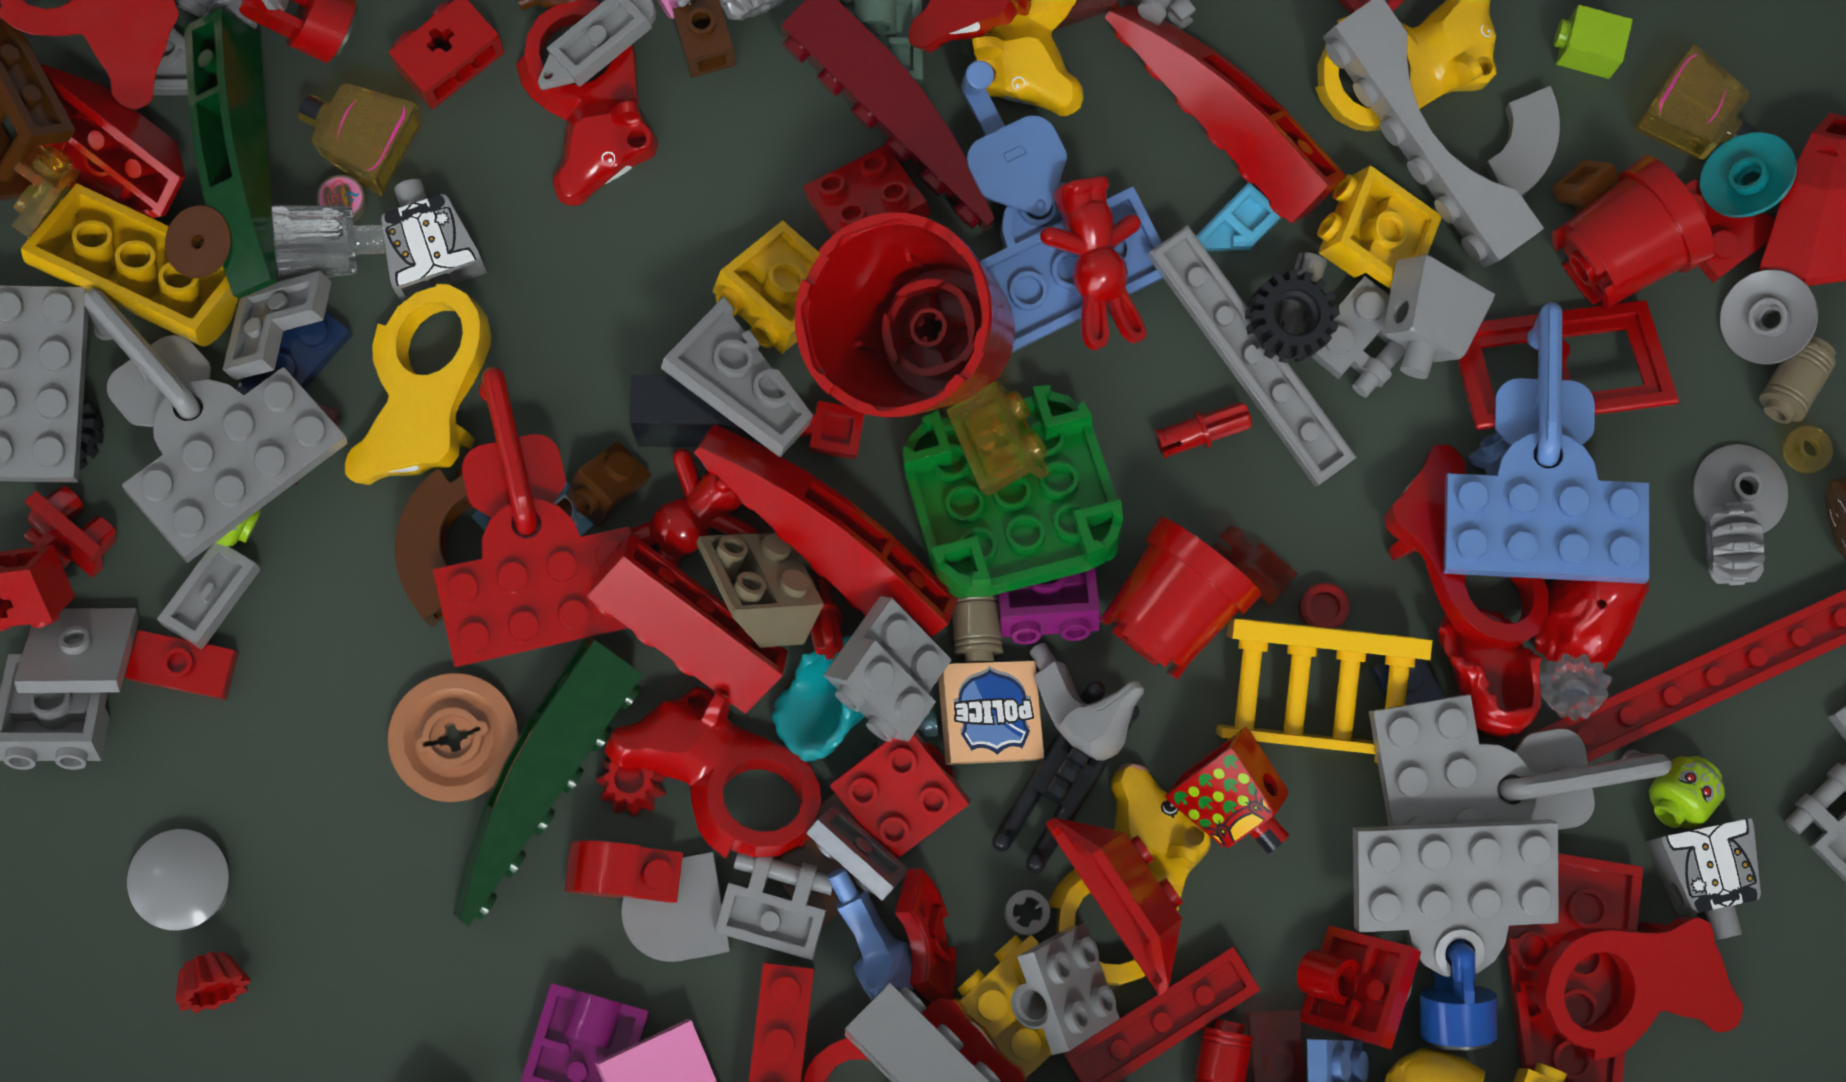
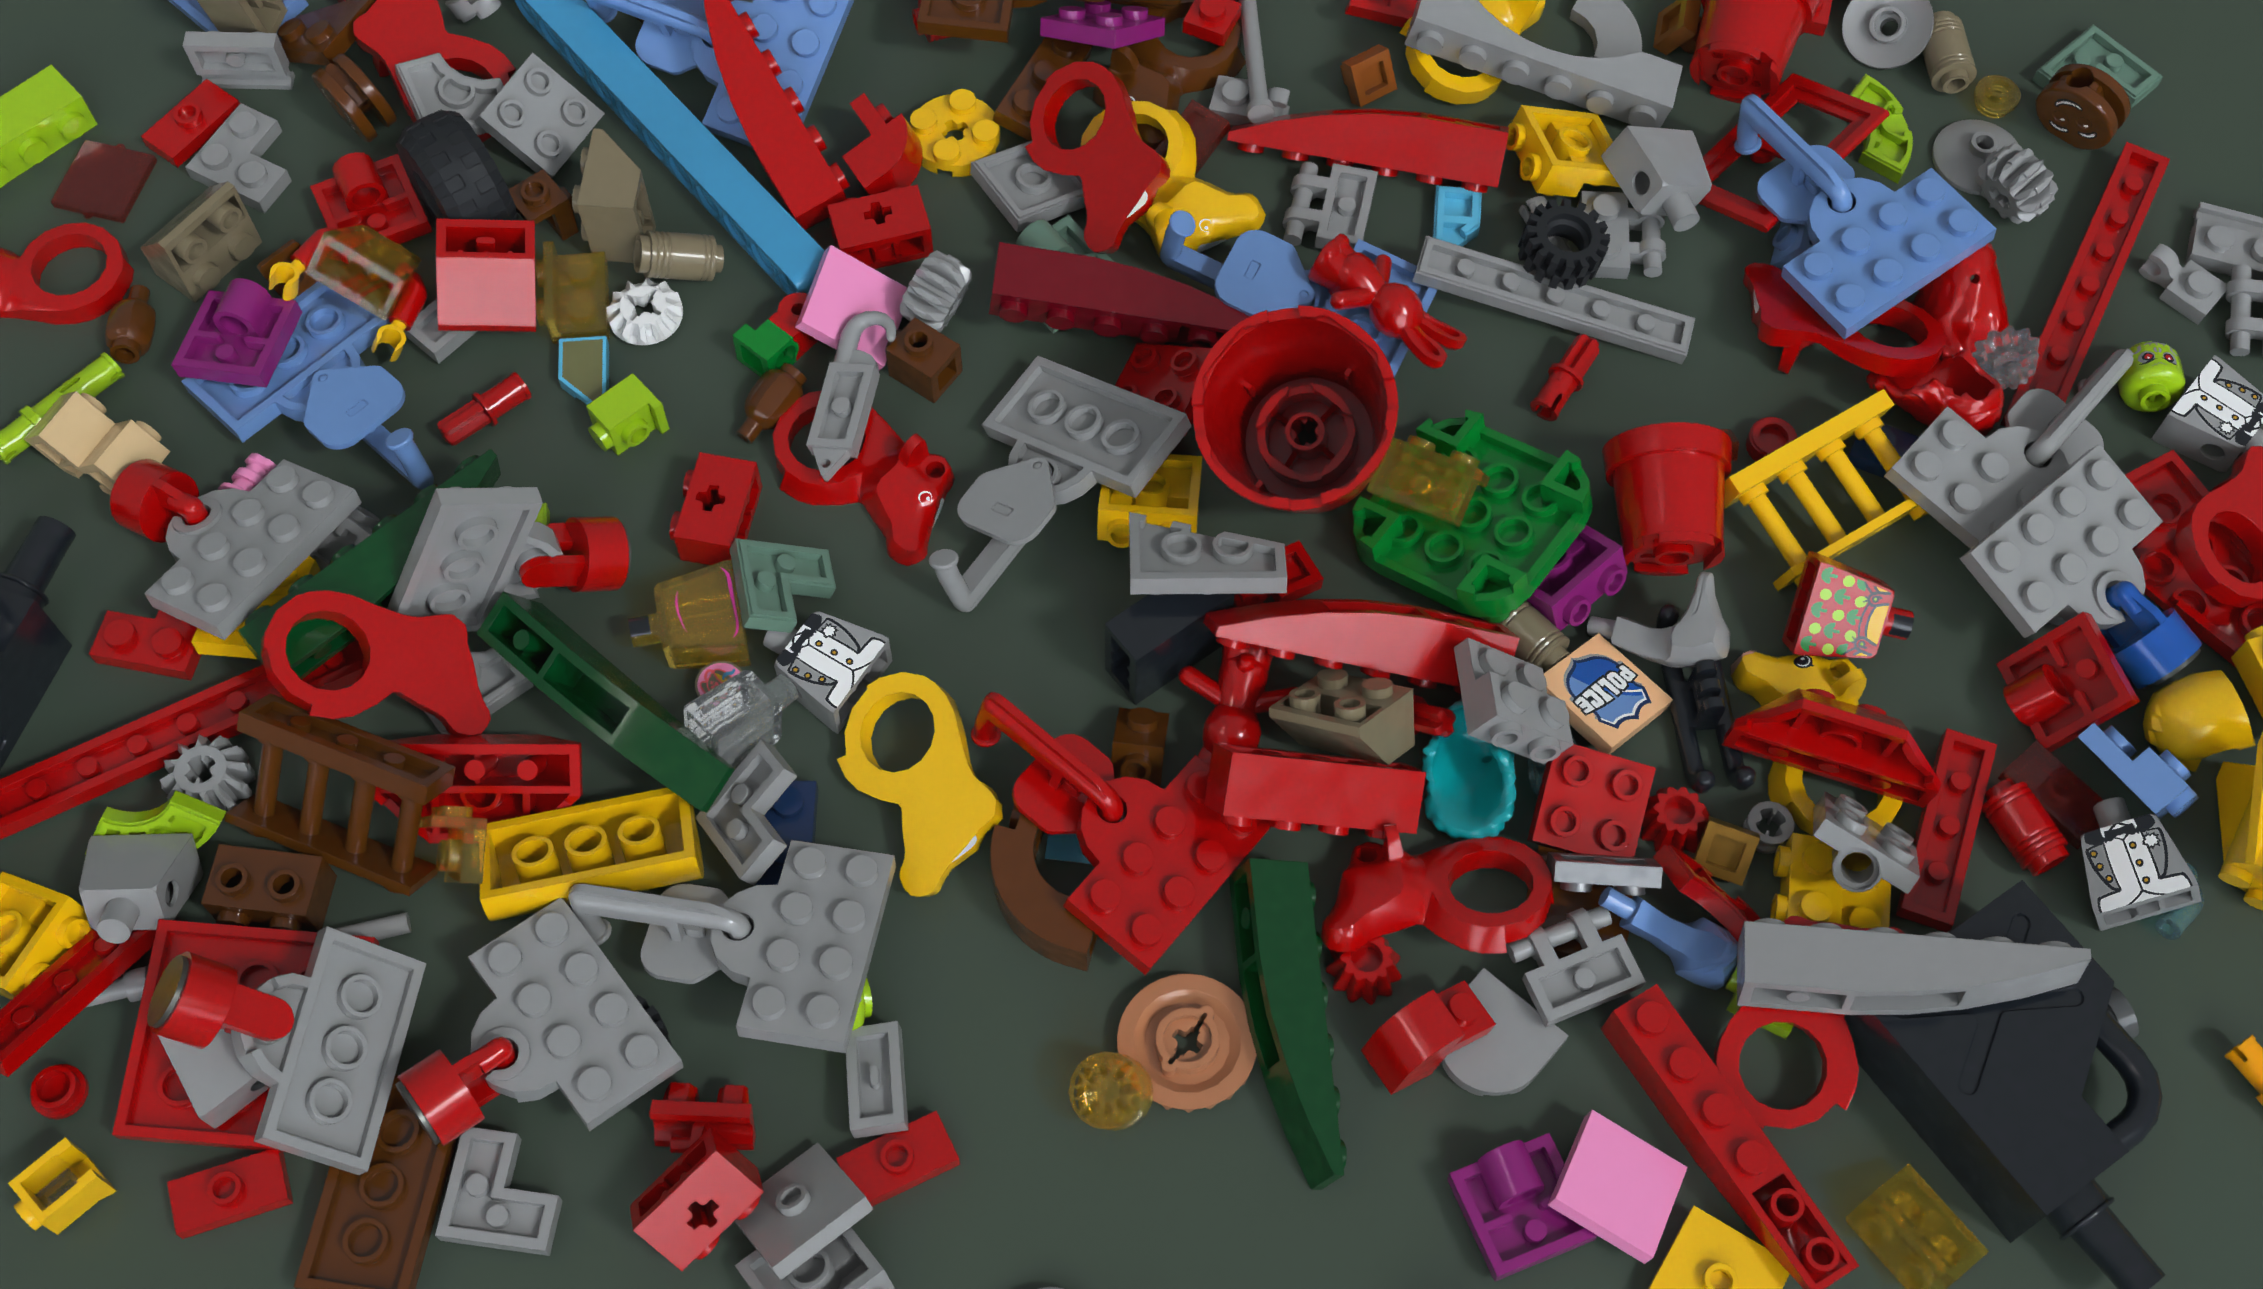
camera: 30 degrees left, 15 degrees down
reddish brown piece [165,205,232,278] -> none
none -> sand green tile [730,538,836,633]
none -> light grey plate [929,356,1191,612]
none -> clear yellow wheel [1069,1051,1153,1131]
none -> light grey plate [1282,162,1378,249]
none -> dark orange tile [1340,44,1397,107]
none -> red piece [1641,787,1710,853]
none -> pearl gold plate [1693,816,1760,886]
none -> lime tile [1850,74,1913,184]
none -> light grey plate [2139,243,2227,325]

